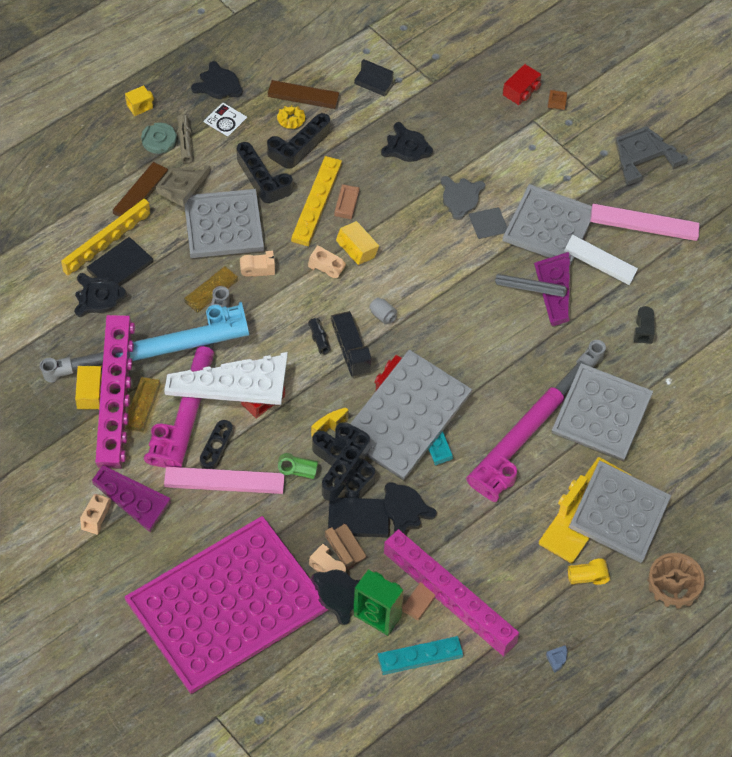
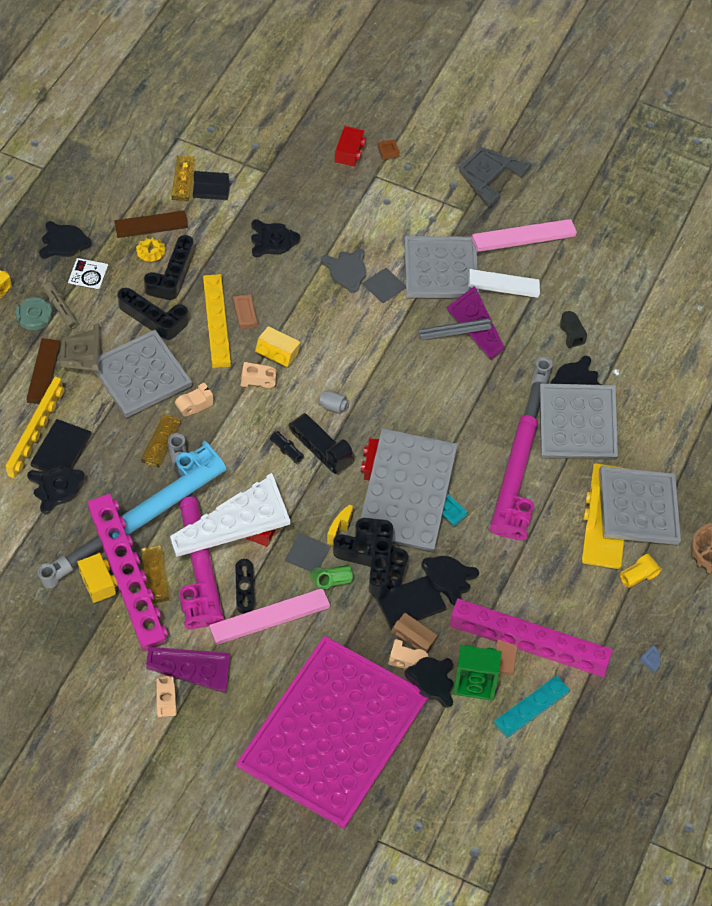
camera: 25 degrees left, 0 degrees up
none -> clear yellow plate [171,155,195,201]
none -> dark grey sticker [285,533,331,572]
none -> black tile [550,356,602,385]

